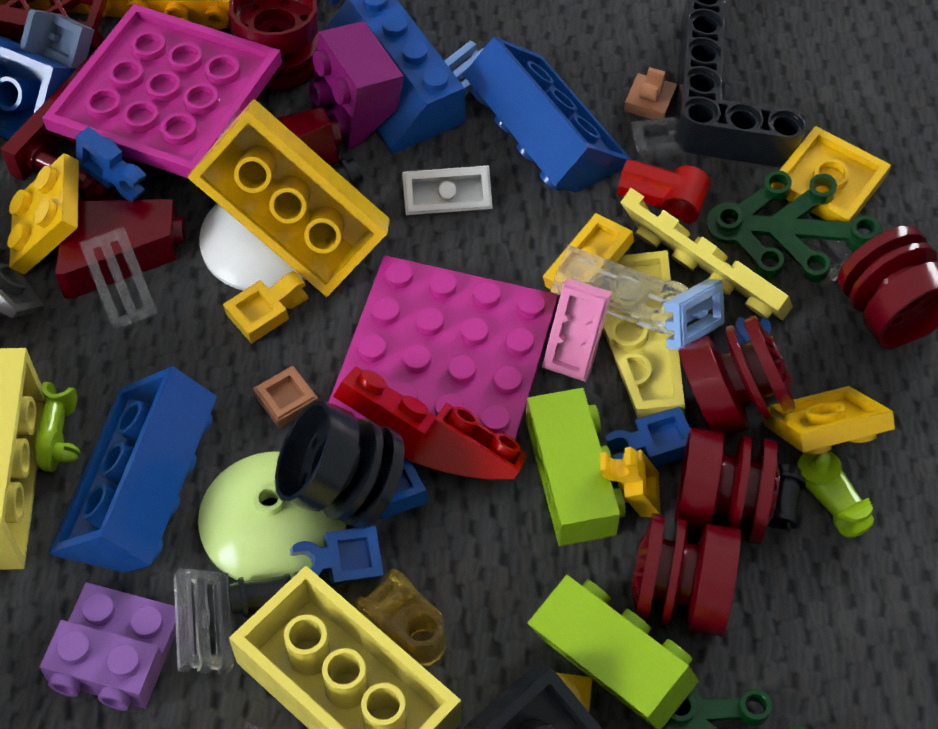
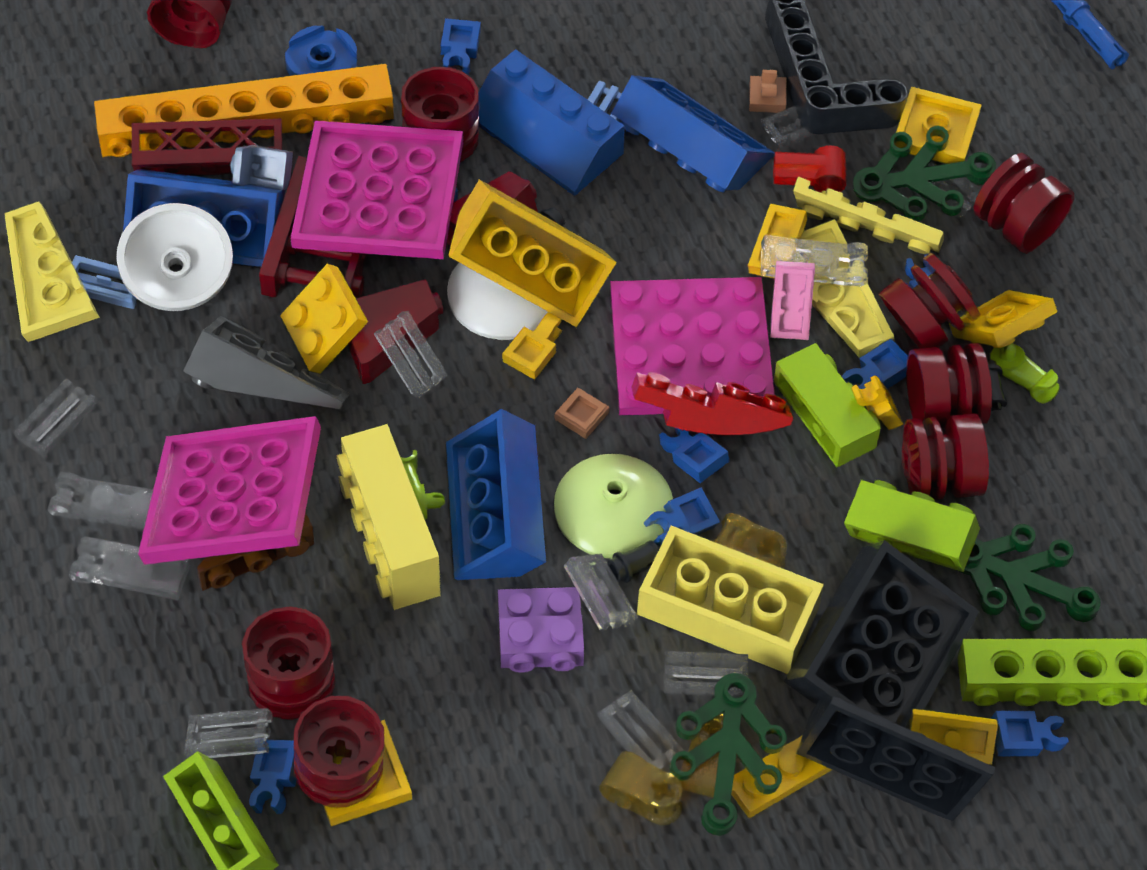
camera: 20 degrees left, 0 degrees up
blue plate [76,126,146,202] -> none
black wheel [275,401,405,529] -> none
magenta slope [309,21,404,150] -> none
white slope [402,165,493,215] -> none
light blue tile [664,279,725,349] -> none

